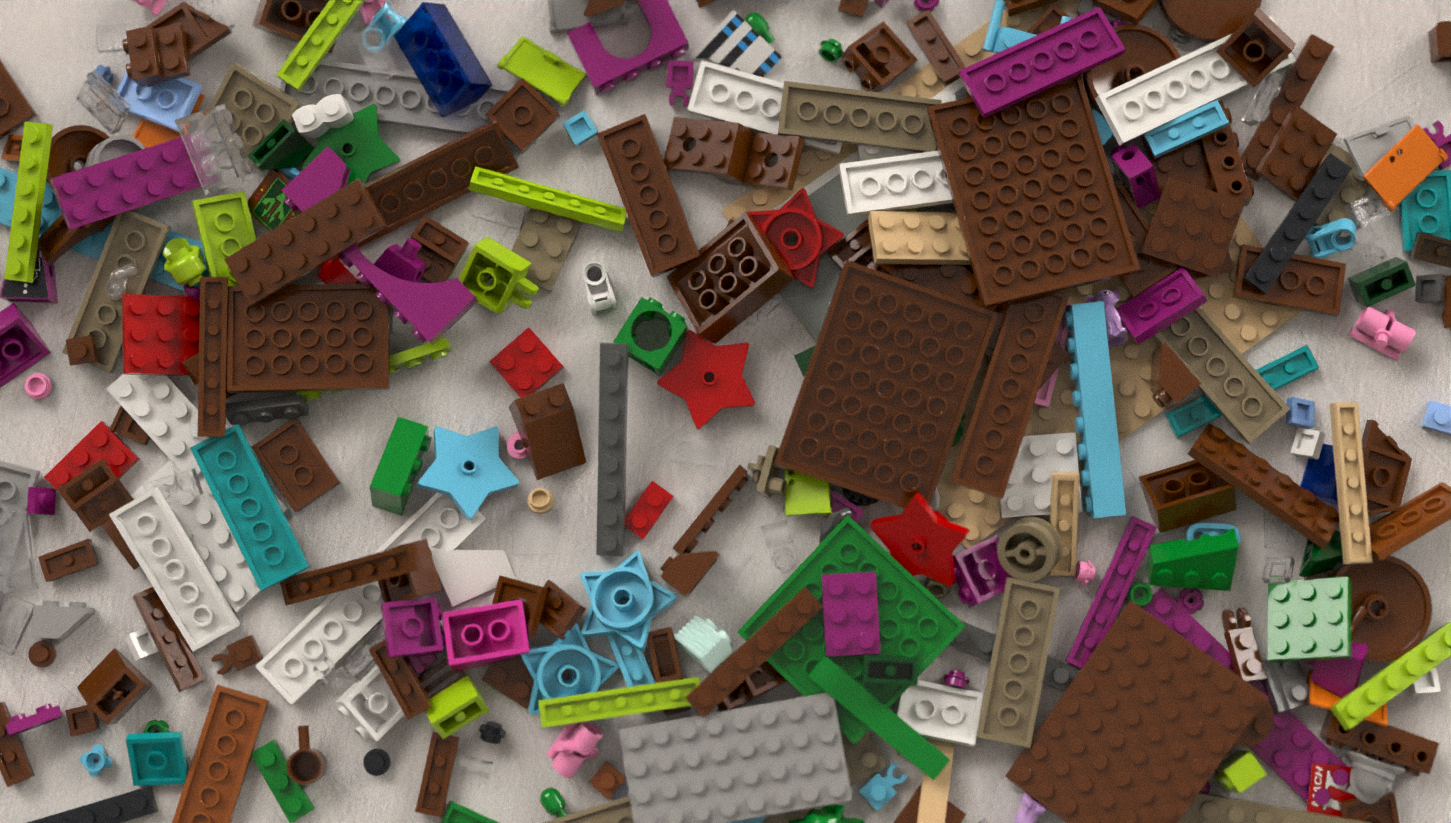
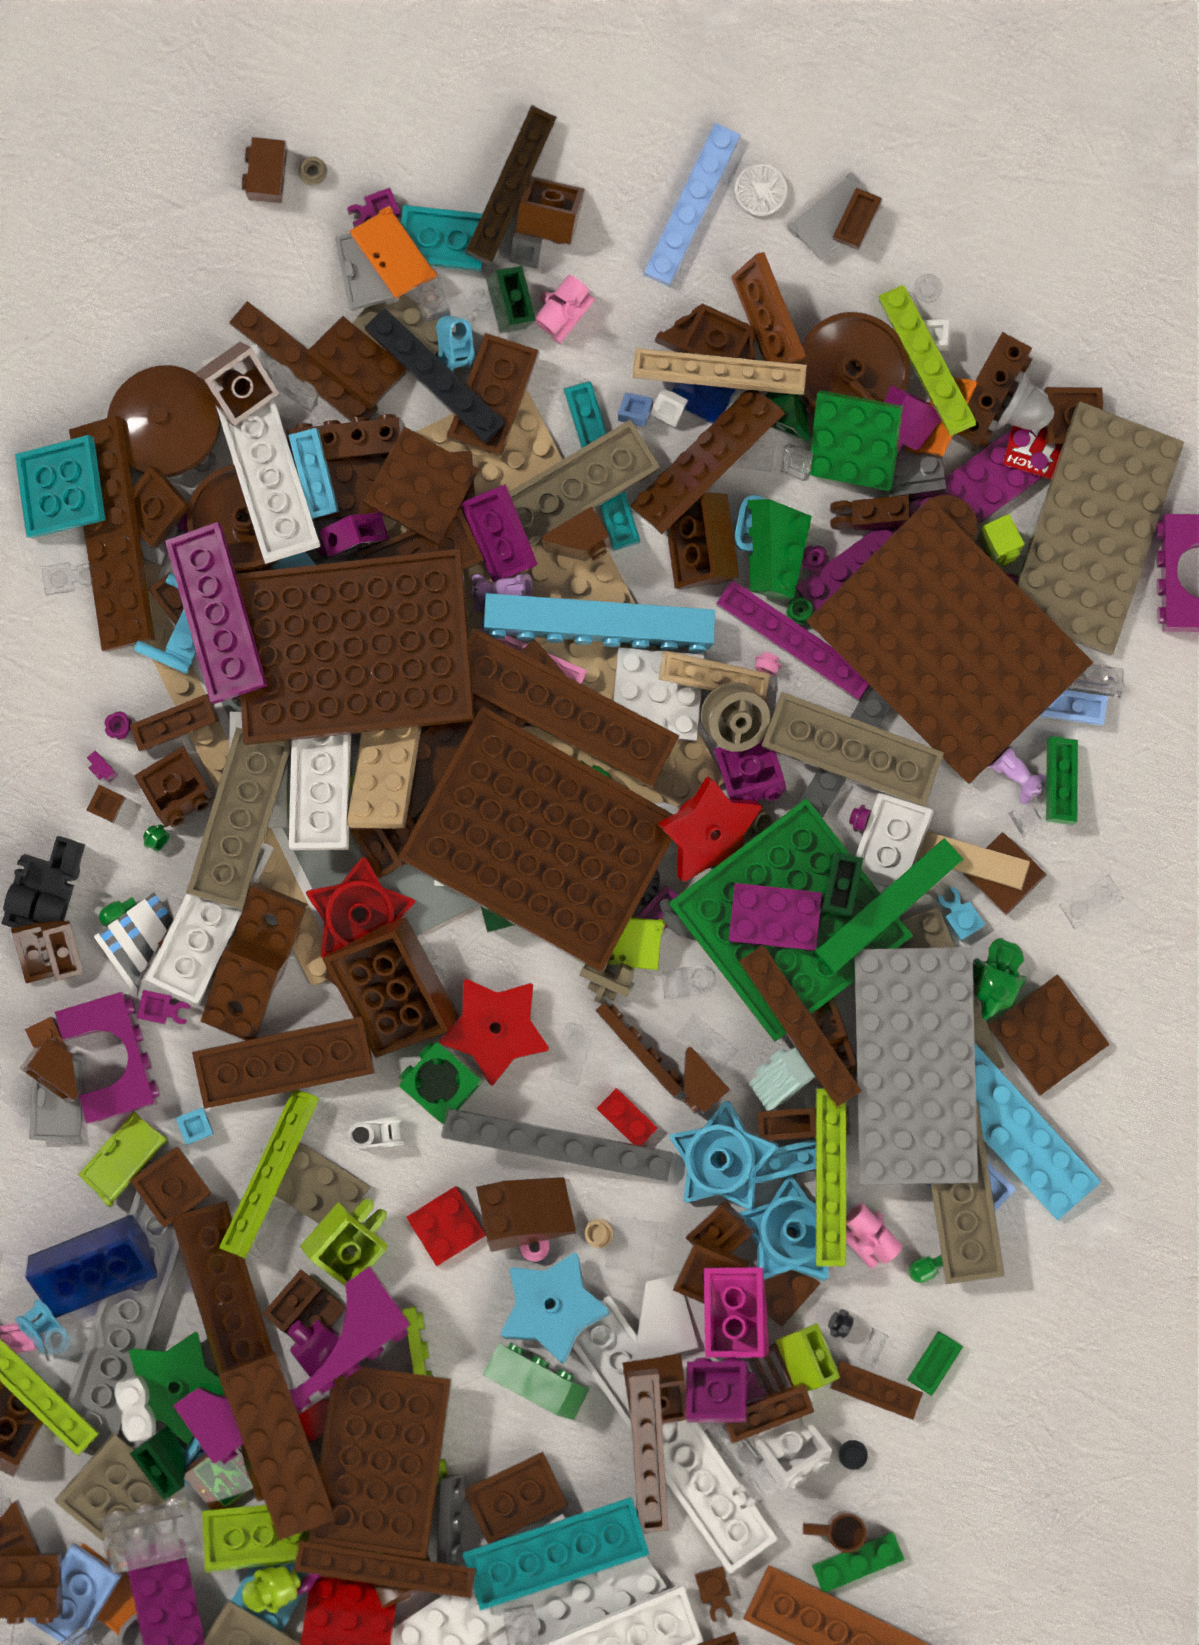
camera: 85 degrees left, 0 degrees up
dark orange plate [589,761,627,800] -> none

